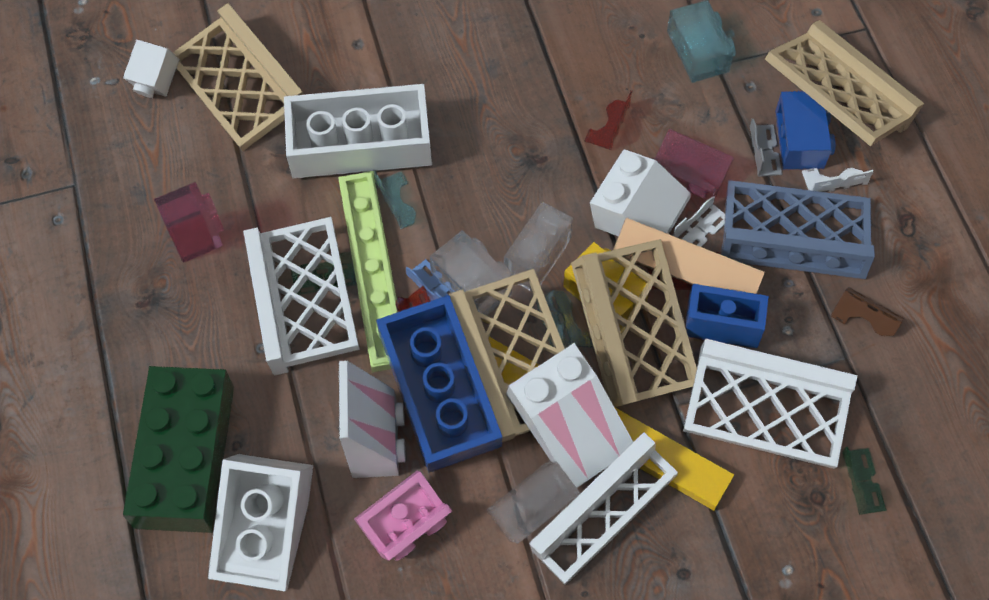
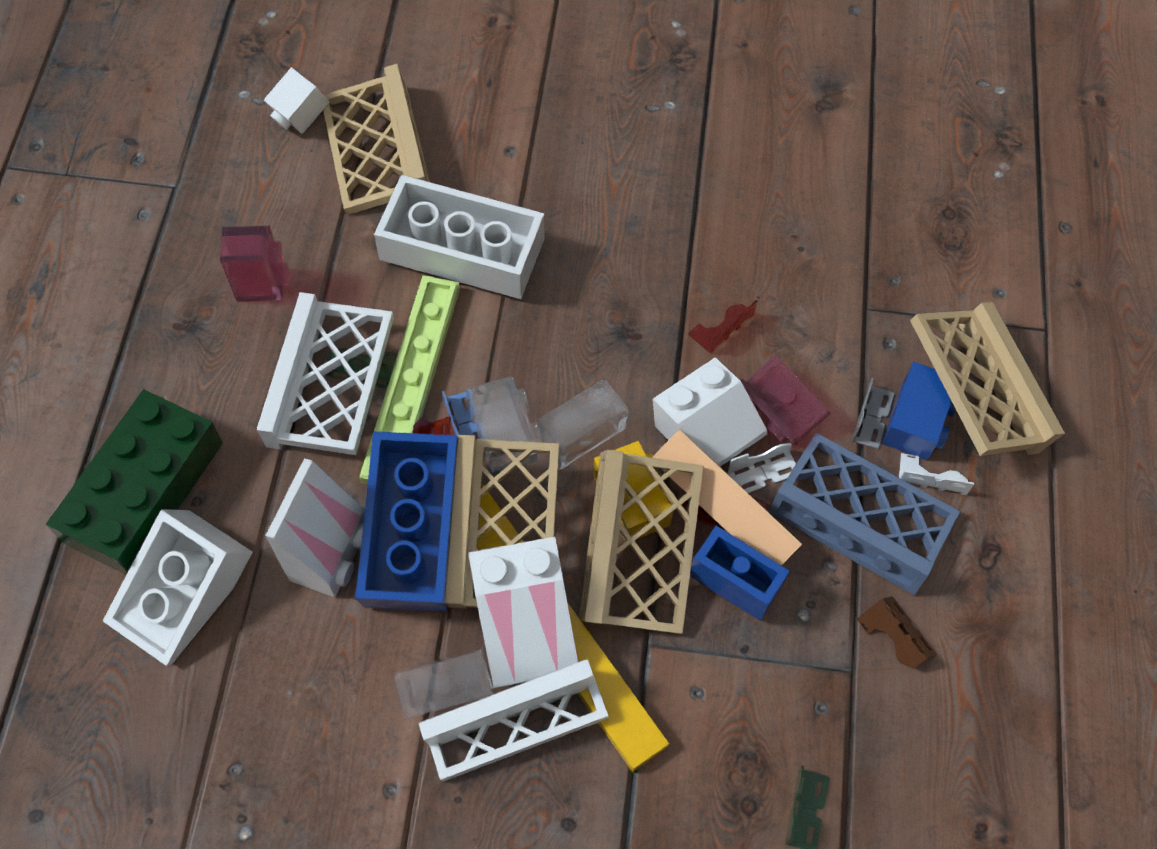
camera: 20 degrees right, 0 degrees up
bright pink bracket [354,471,452,561] -> none
clear light blue piece [373,170,416,229] -> none
clear light blue piece [536,290,593,356] -> none
clear light blue brick [667,0,736,83] -> none
white fence [683,339,857,469] -> none

